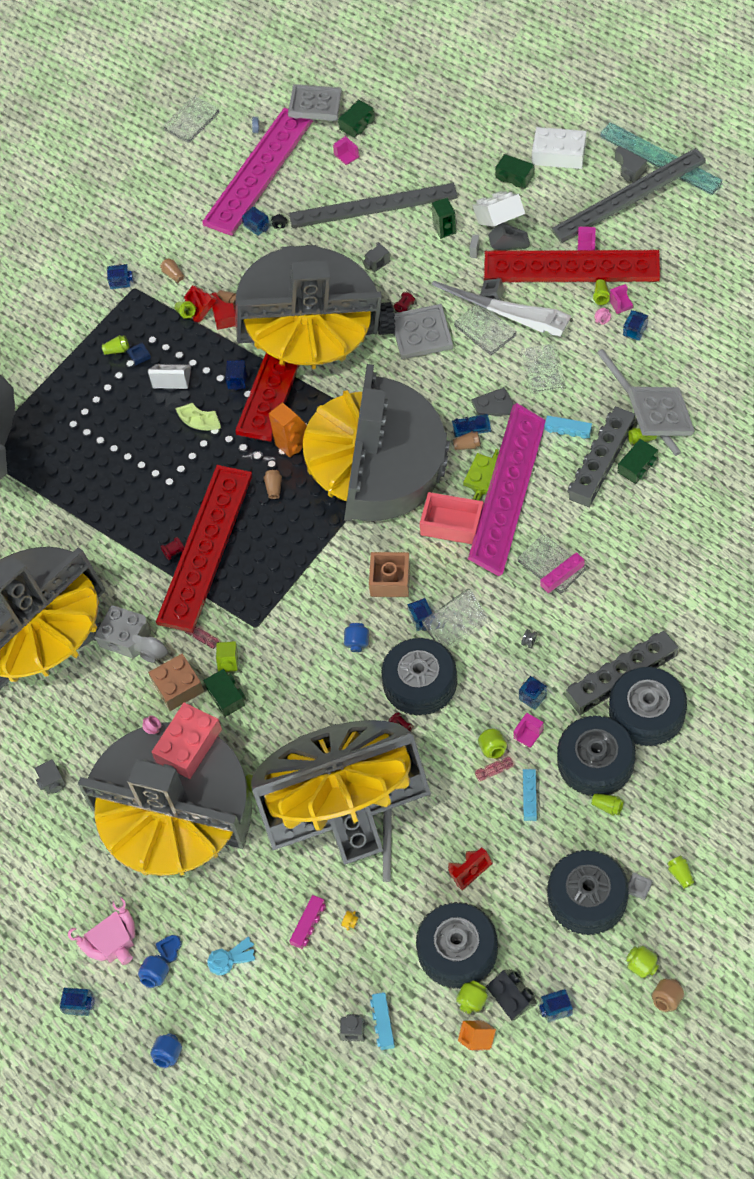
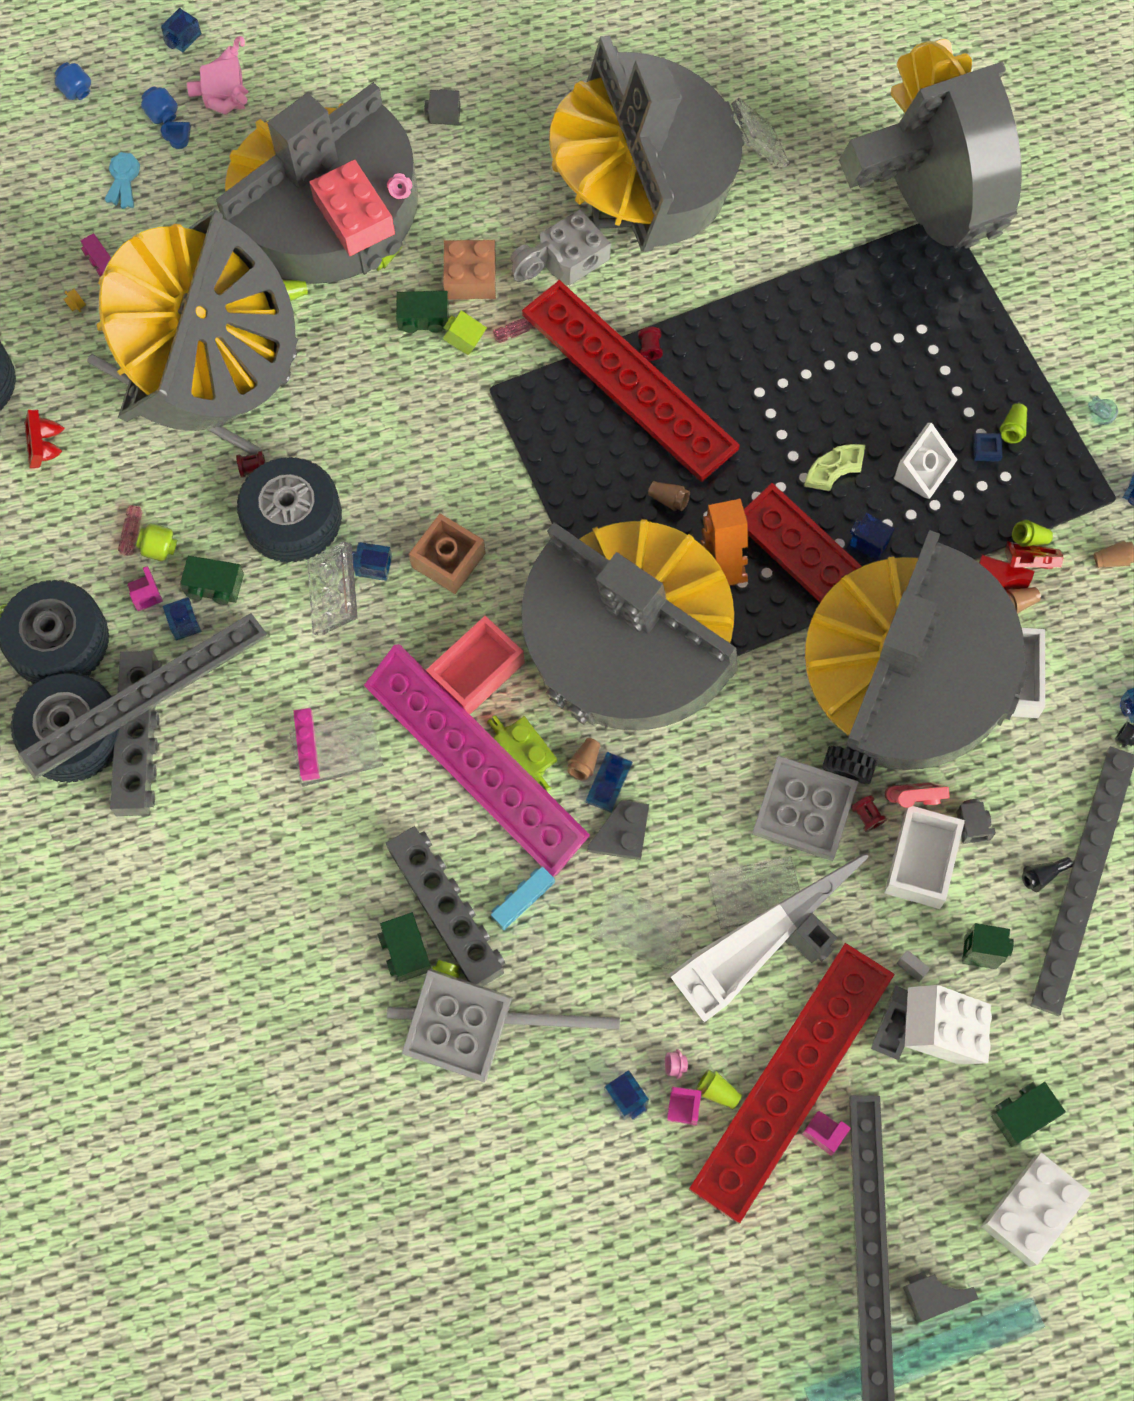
camera: 115 degrees right, 10 degrees up
blue head [344,623,369,652] -> none
dark grey bush [521,629,537,649] -> none
medium azure piece [523,769,537,821] -> none
none -> dark grey plate [18,613,267,780]
none -> dark green brick [180,555,244,605]
none -> white piece [884,806,965,909]
none -> coral plate [885,782,949,808]
none -> black cone [1022,857,1073,892]
none -> clear light blue piece [1088,396,1118,425]

